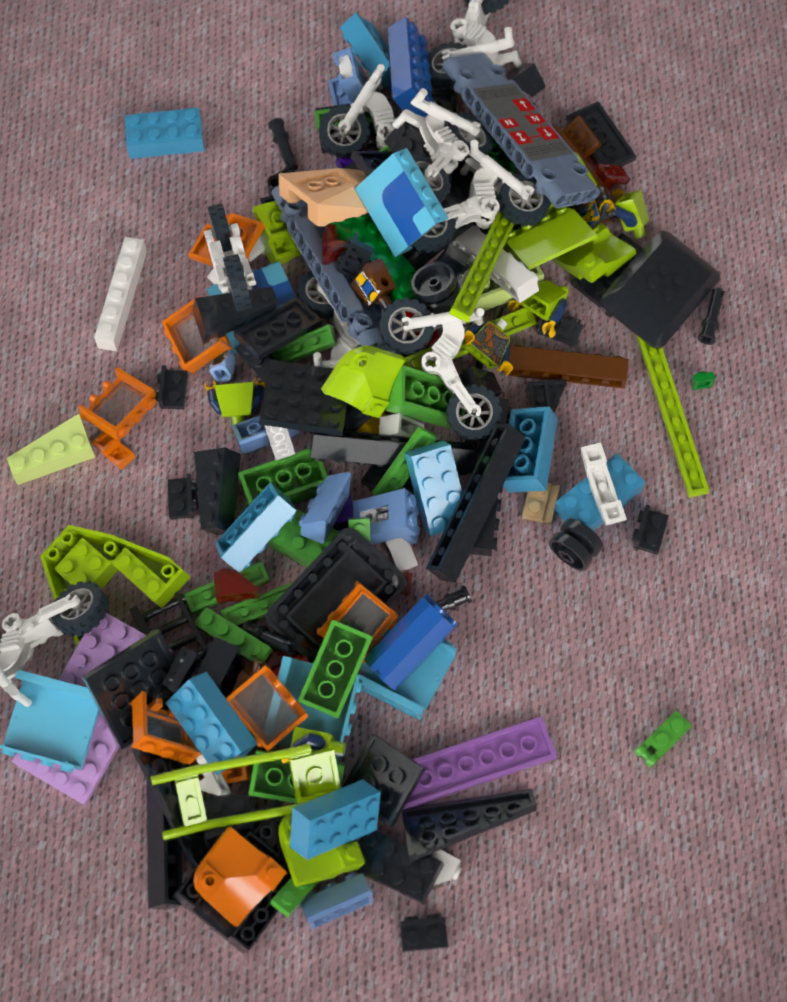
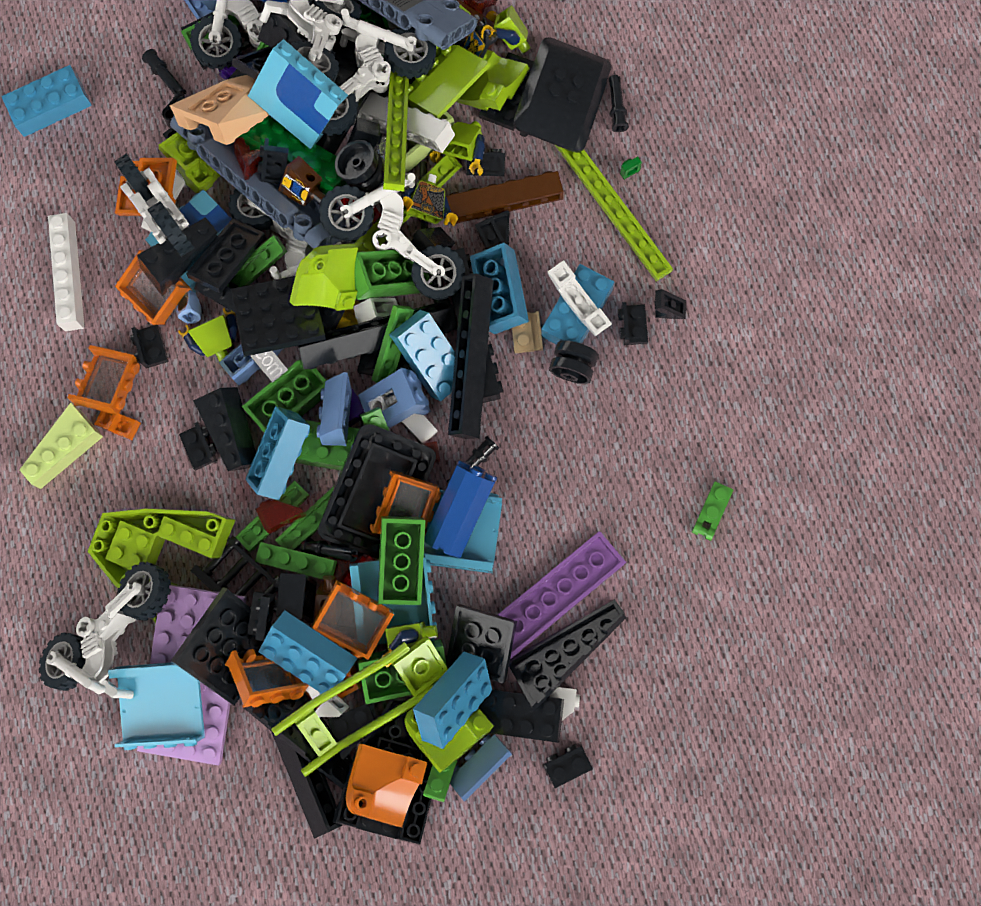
camera: 15 degrees left, 10 degrees up
none -> black slope [654,289,686,319]

